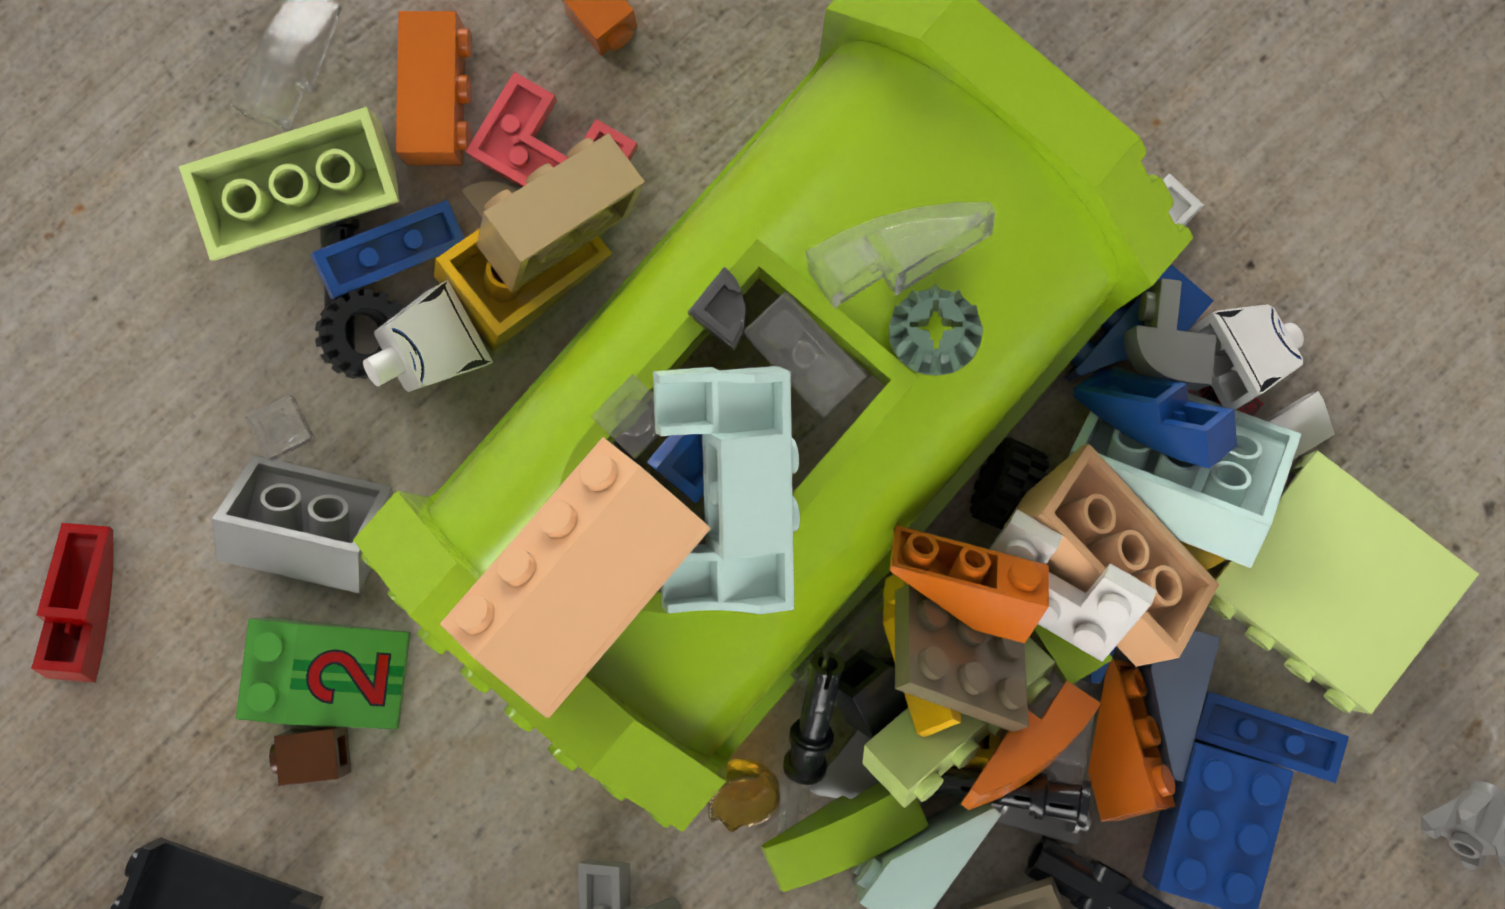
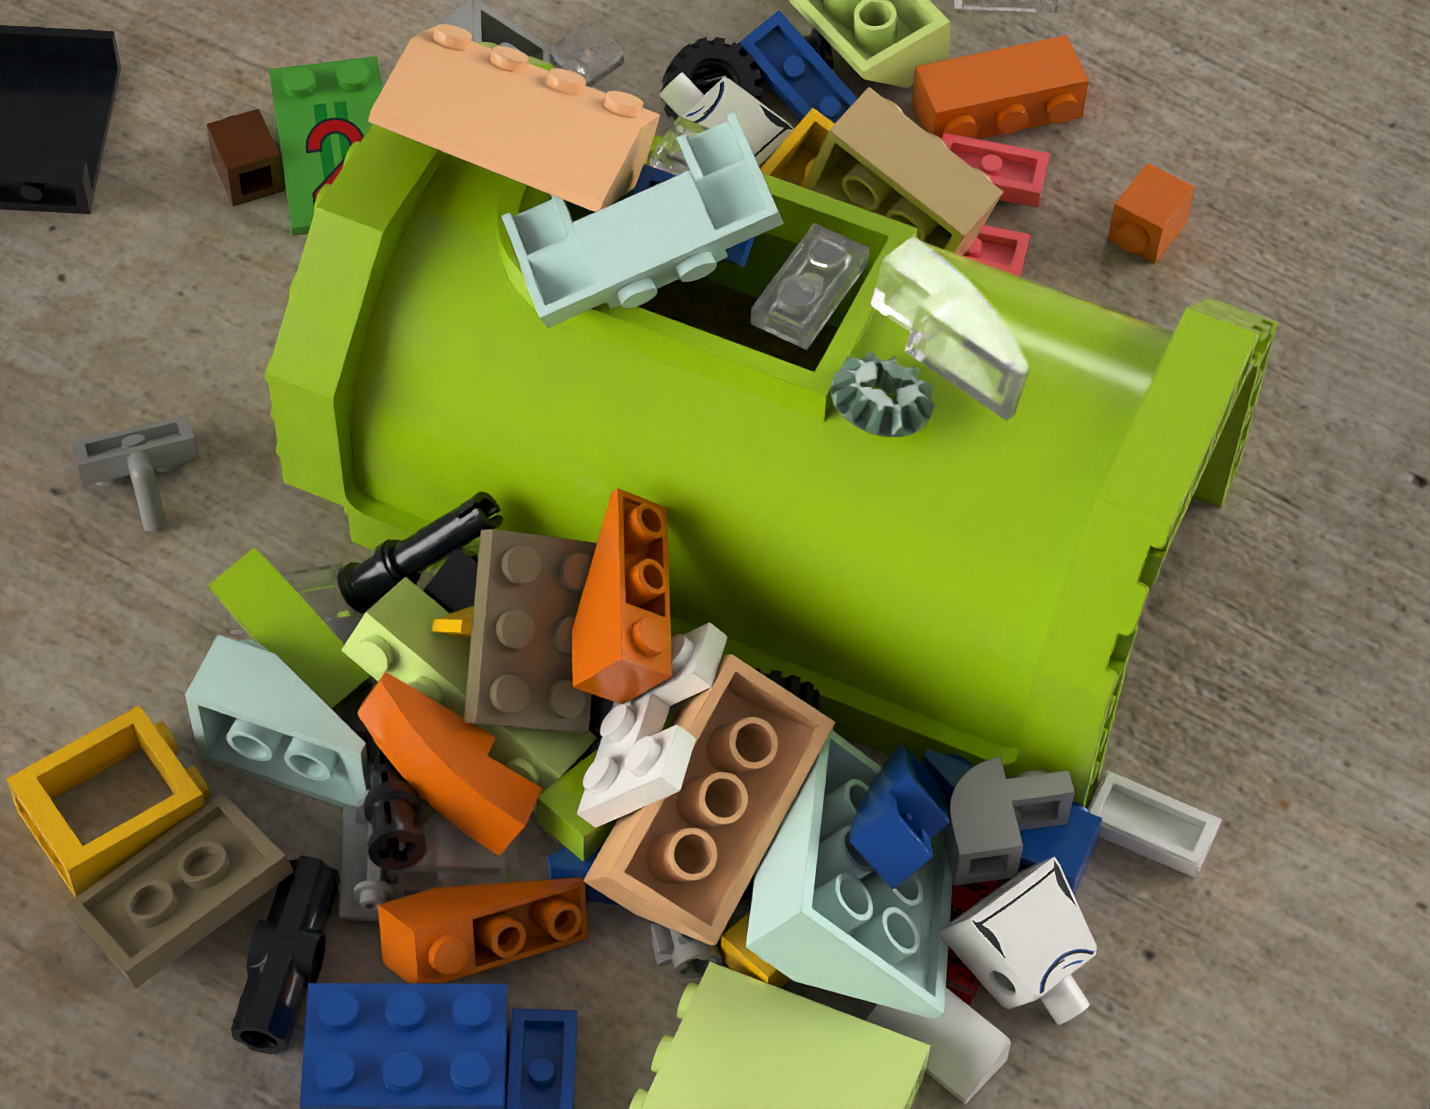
camera: 75 degrees right, 30 degrees down
flat silver tile [688,267,746,351] -> none
clear yellow hair [706,758,780,832] -> none
sand blue slope [1138,630,1221,782] -> none

